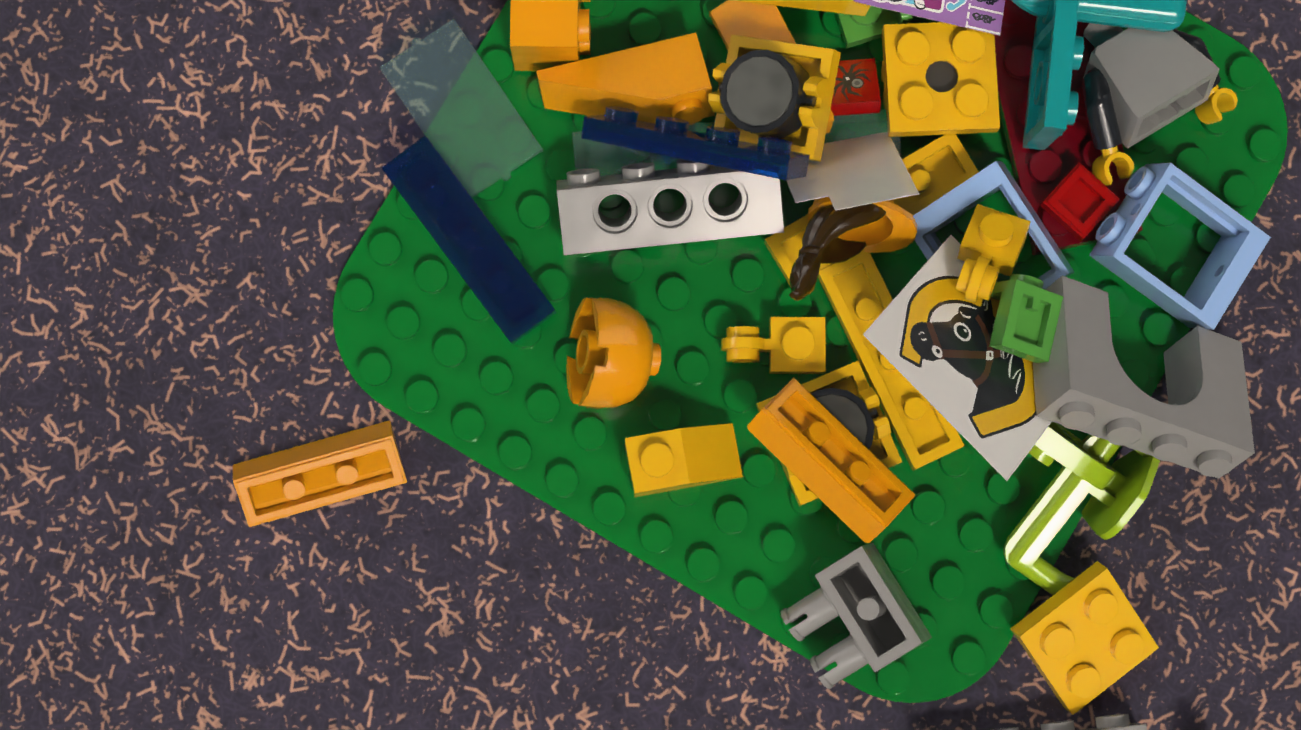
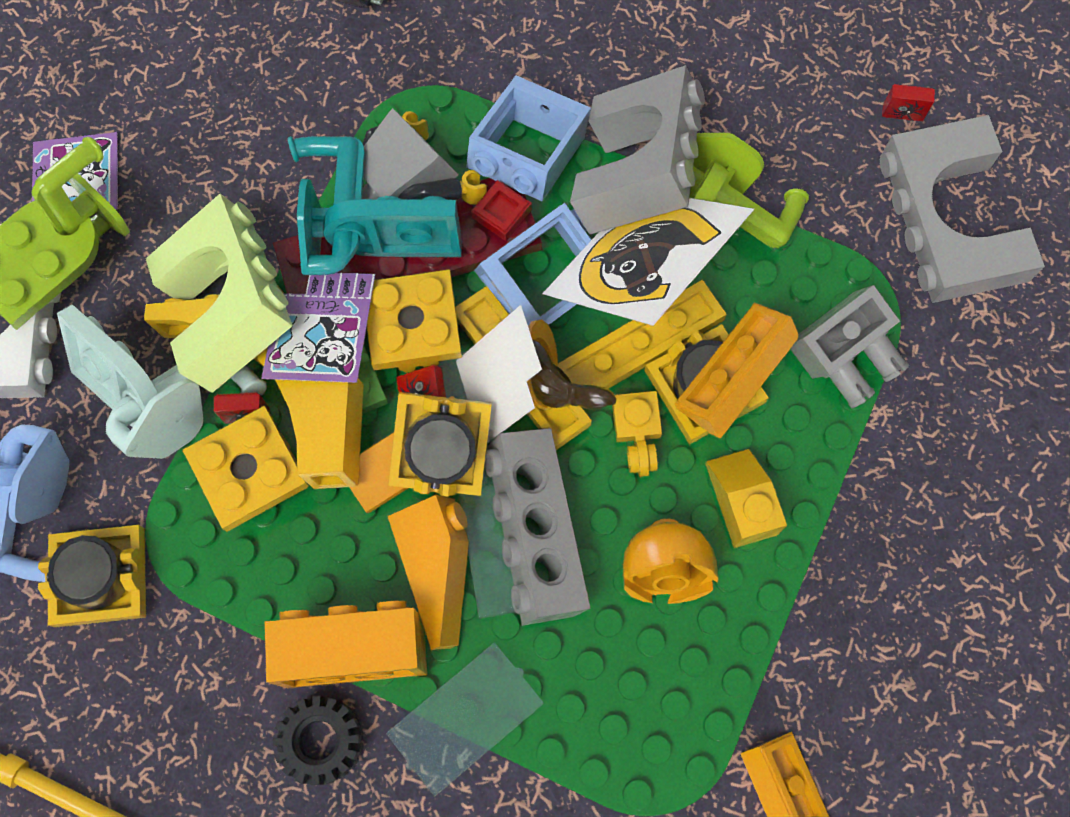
camera: 90 degrees left, 10 degrees down
clear blue plate [382,135,557,344] -> none
clear blue plate [581,106,810,180] -> none
yellow plate [956,204,1031,303] -> none
bright green bracket [989,274,1063,363] -> none
yellow plate [1010,561,1159,715] -> none

